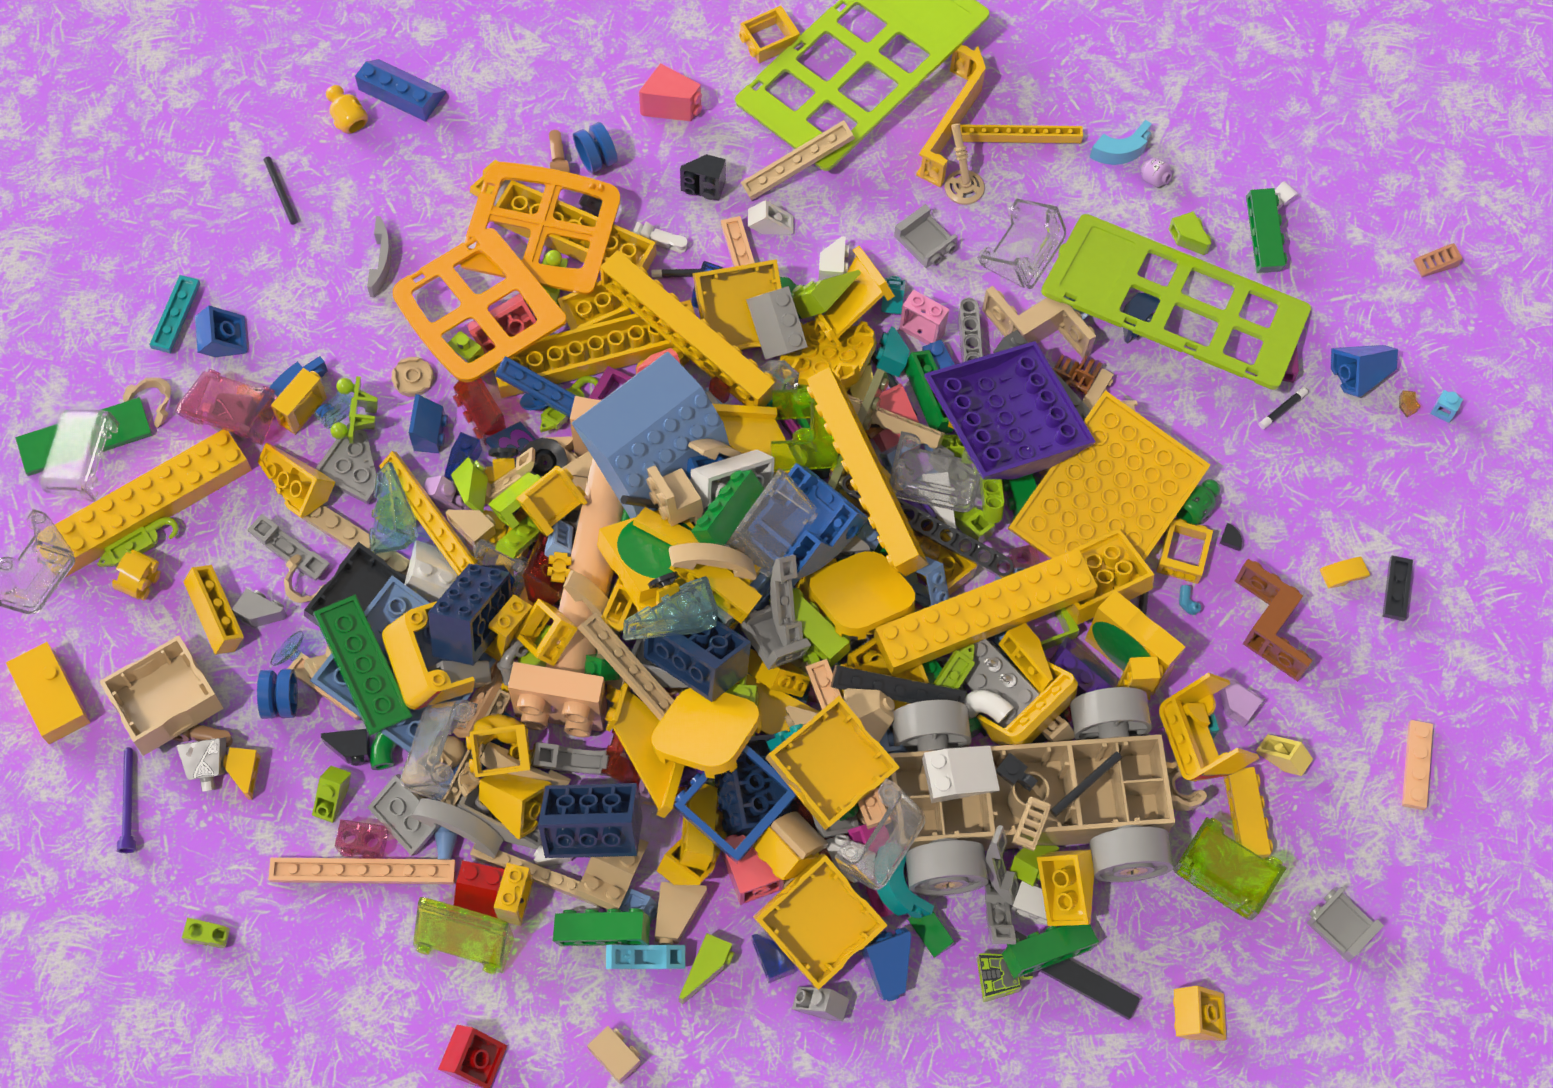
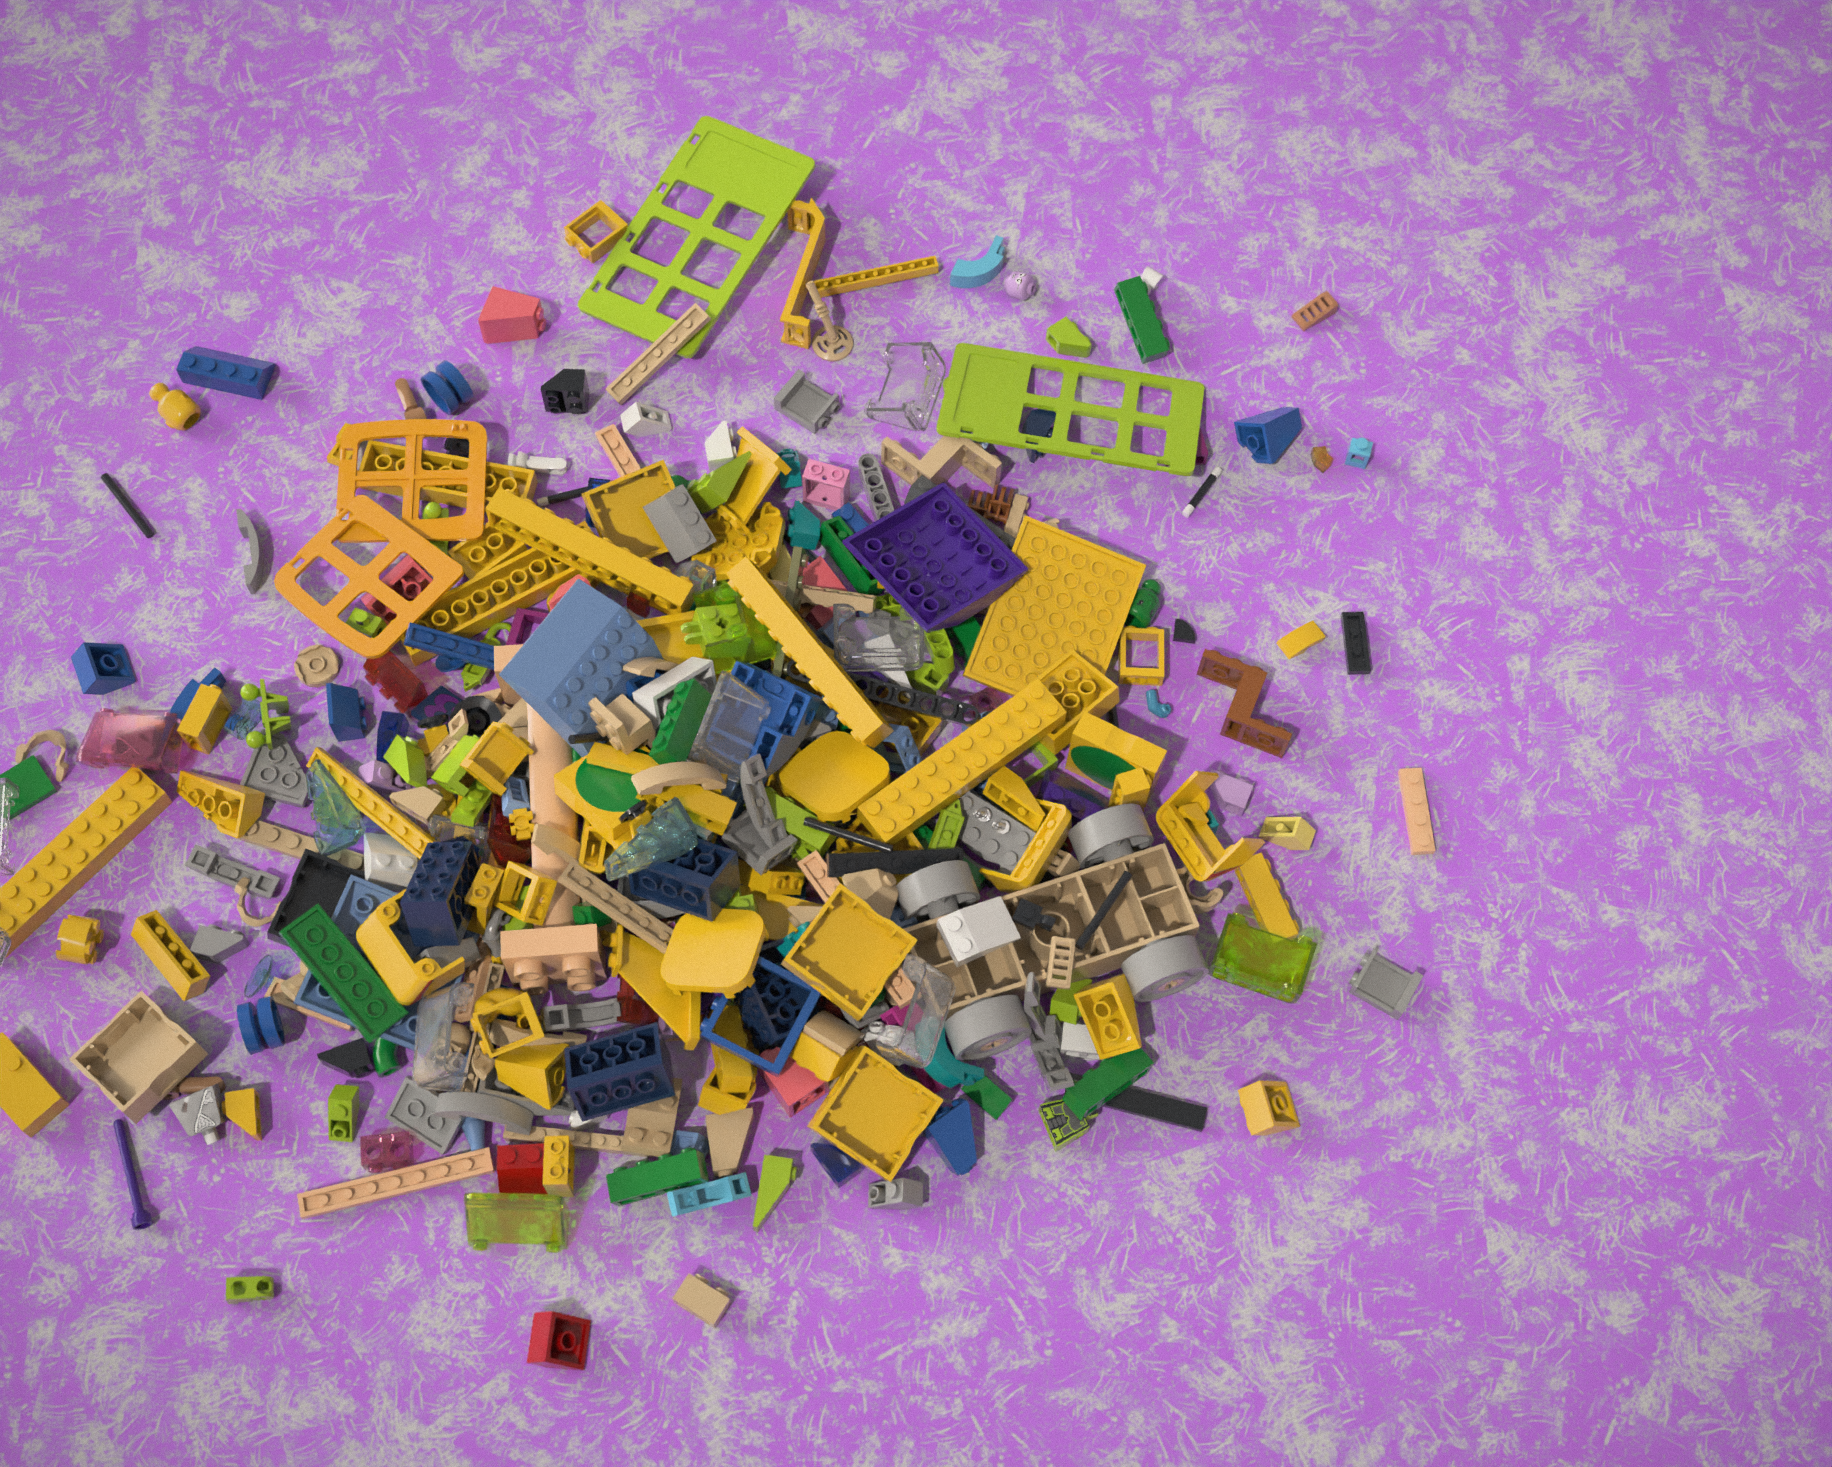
camera: 15 degrees left, 0 degrees up
lime plate [97,517,179,568] -> none
teal plate [149,275,201,353] -> none
white cylinder [964,690,1014,724] -> none
none -> lime hinge [680,603,750,659]
none -> black bar [803,817,894,854]

